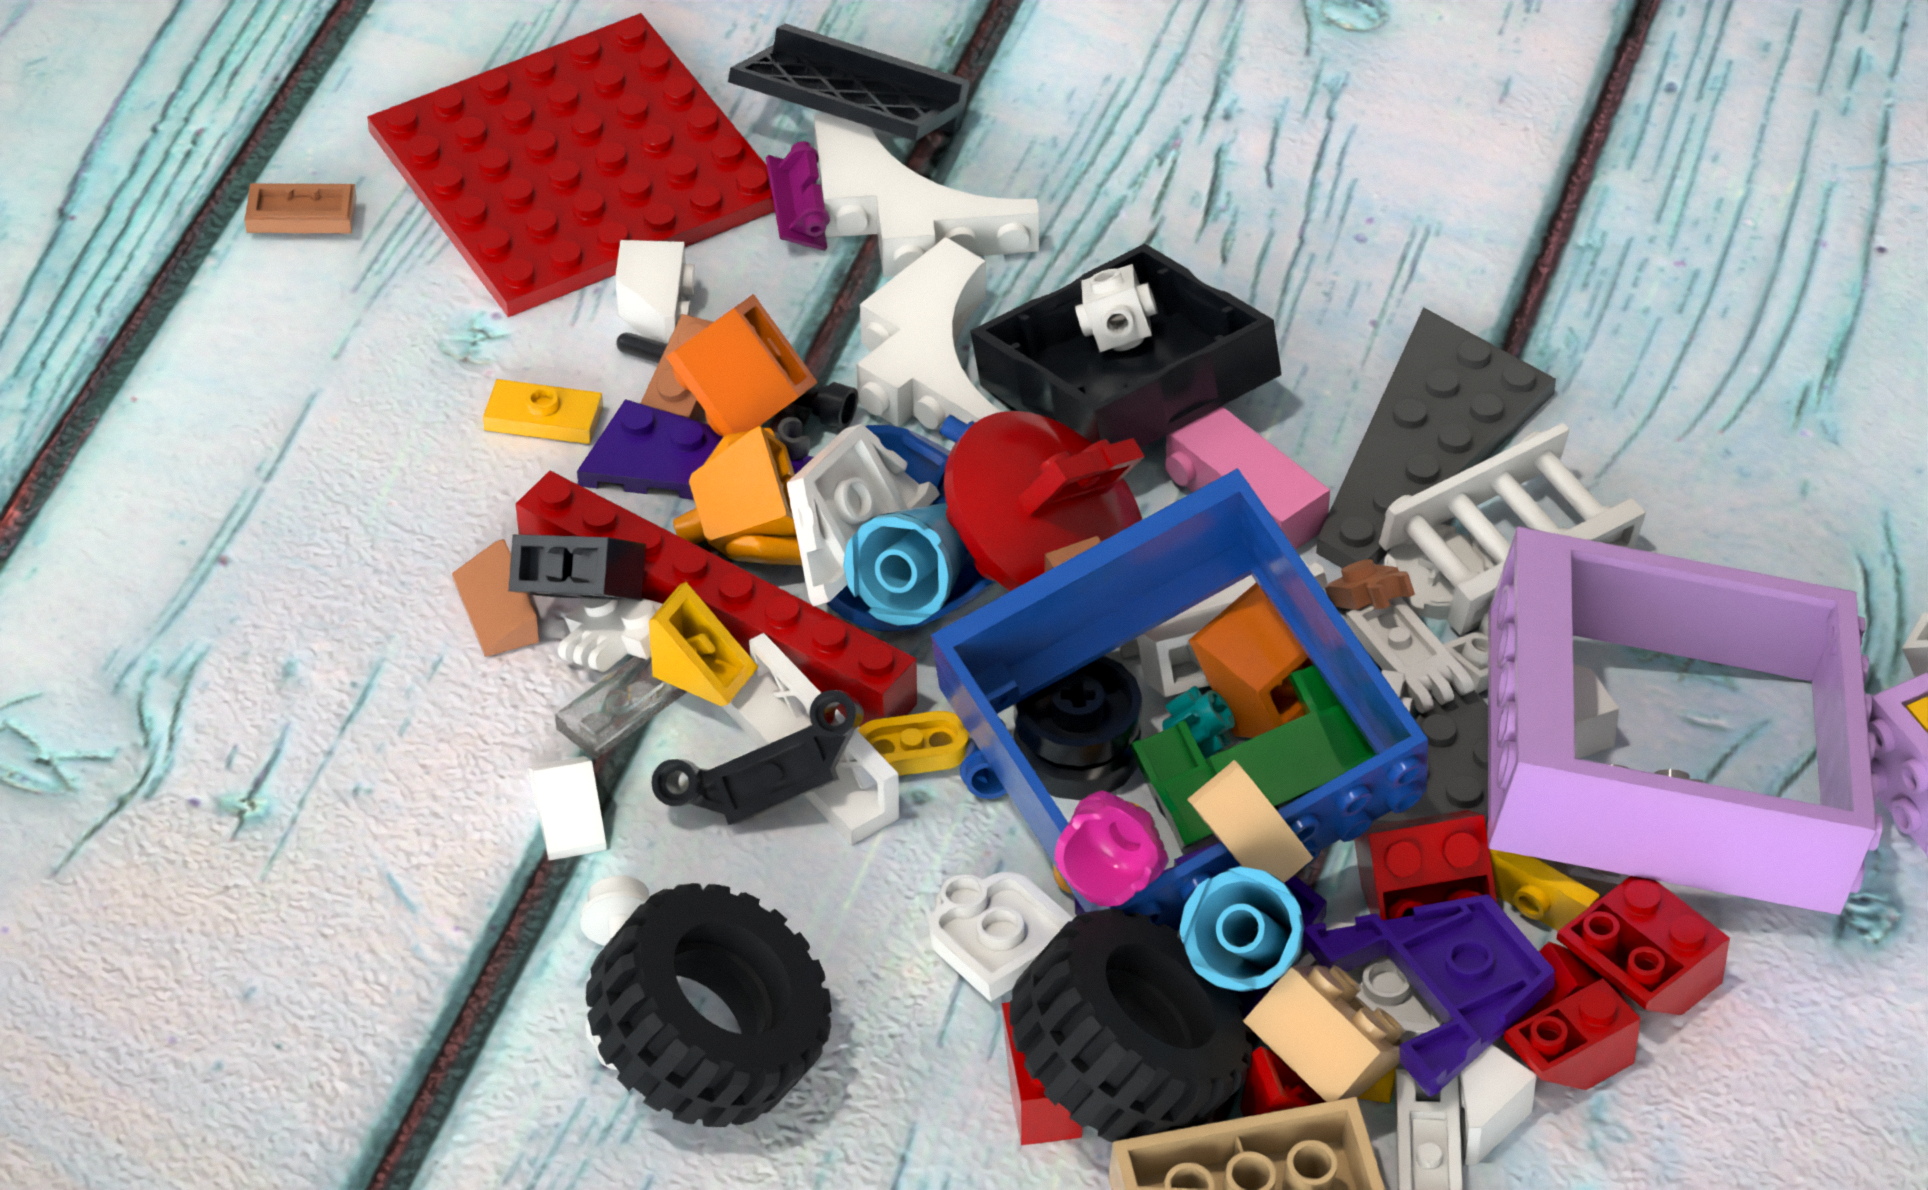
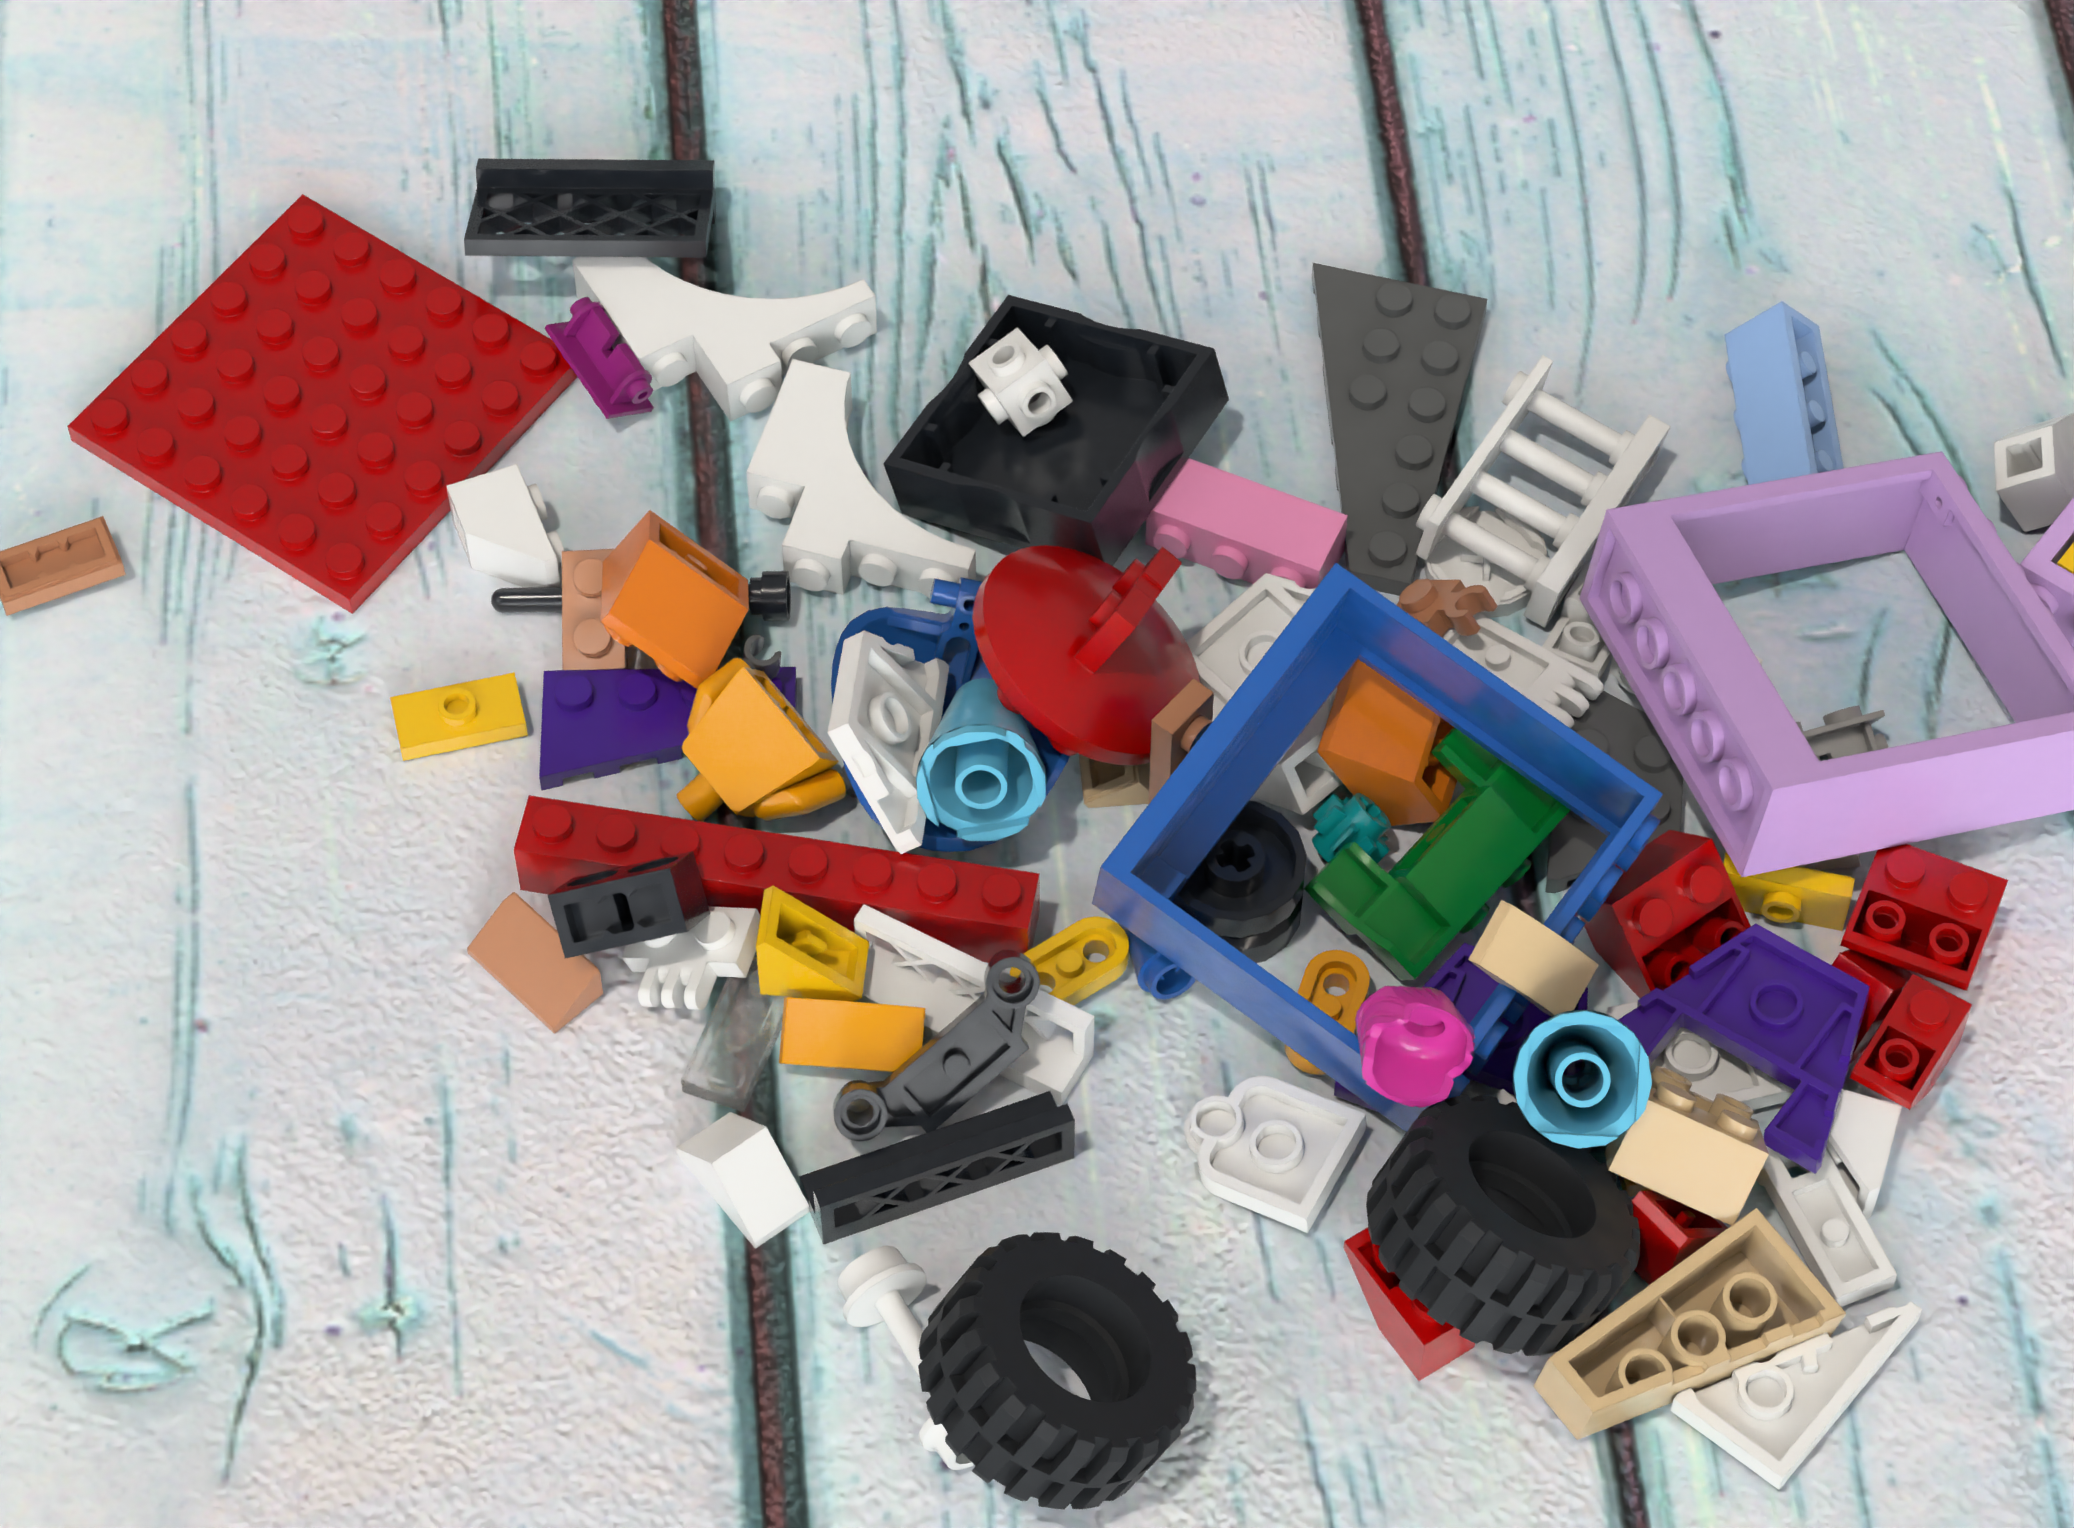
camera: 25 degrees left, 10 degrees up
none -> light orange slope [779,997,925,1073]
none -> black fence [799,1091,1075,1245]
none -> light blue brick [1725,301,1844,485]

